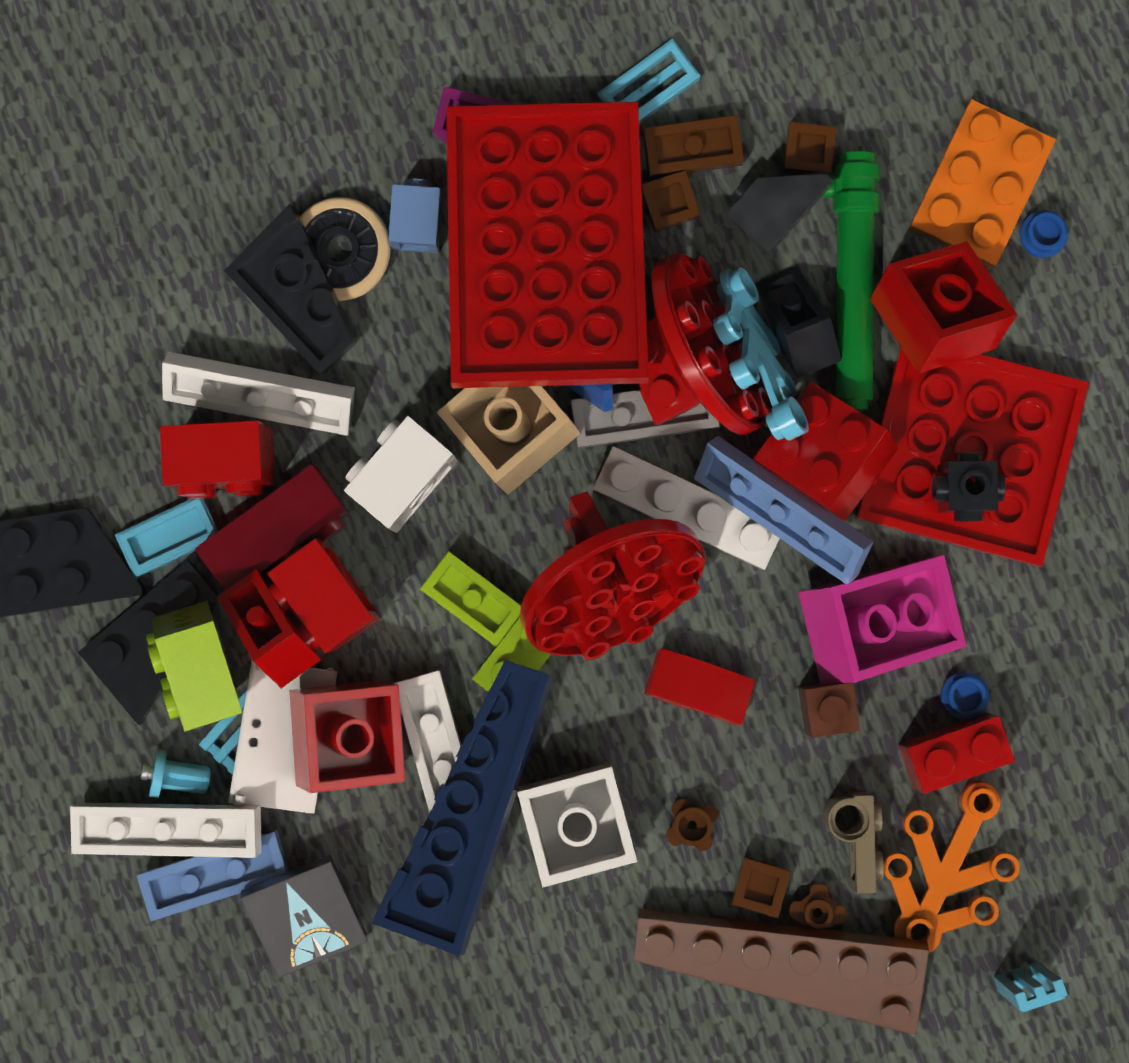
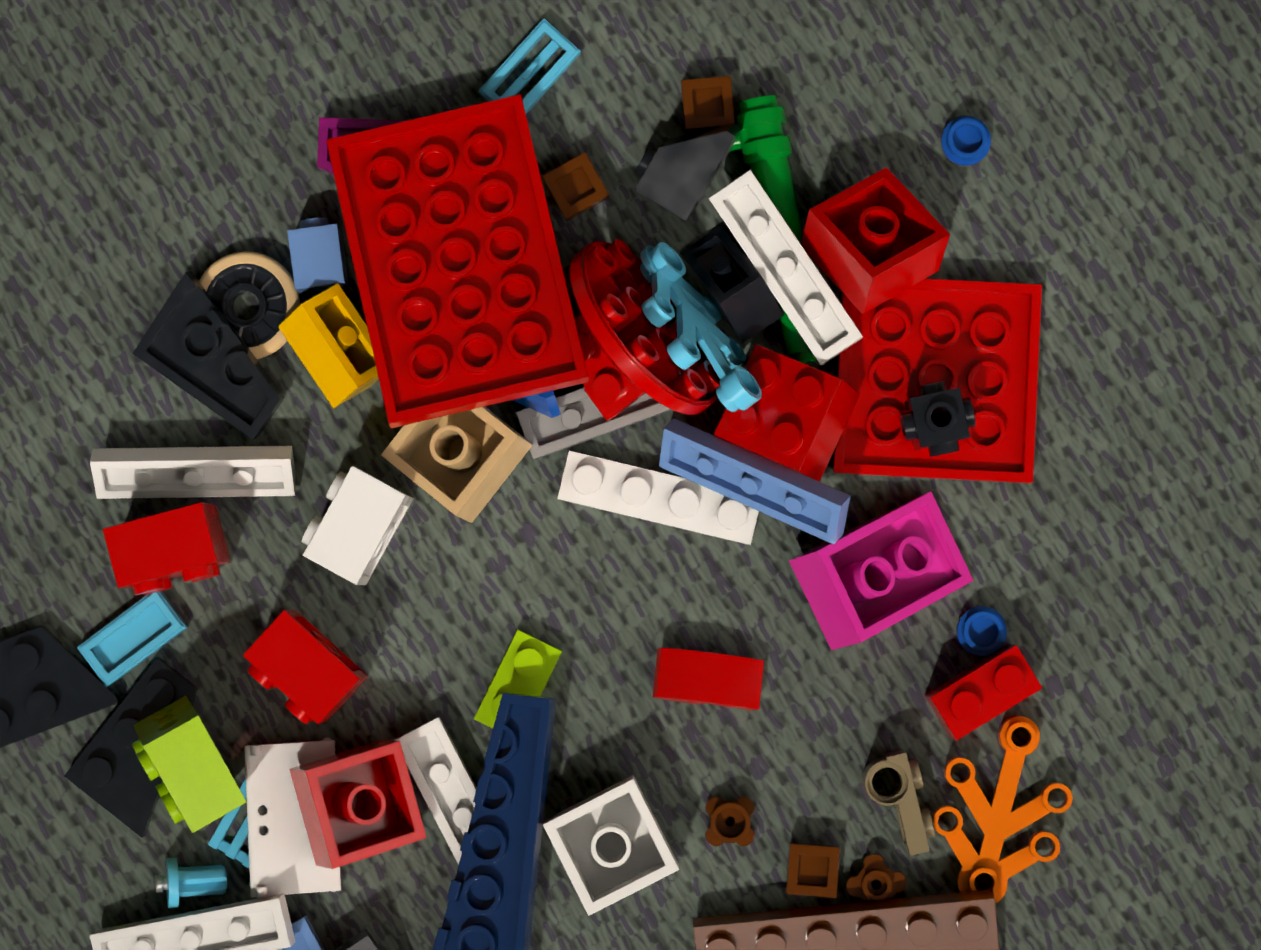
camera: 10 degrees left, 0 degrees up
dark red brick [195,464,350,591] -> none
red brick [217,569,321,689] -> none
lime plate [420,551,521,647] -> none
red bracket [520,491,705,660] -> none
reddish brown plate [643,115,744,179] -> none
copper brick [798,683,860,738] -> none
orange plate [908,99,1057,269] -> none
medium azure tile [993,961,1068,1012] -> none
none -> yellow brick [278,283,379,409]
none -> white plate [709,170,863,365]

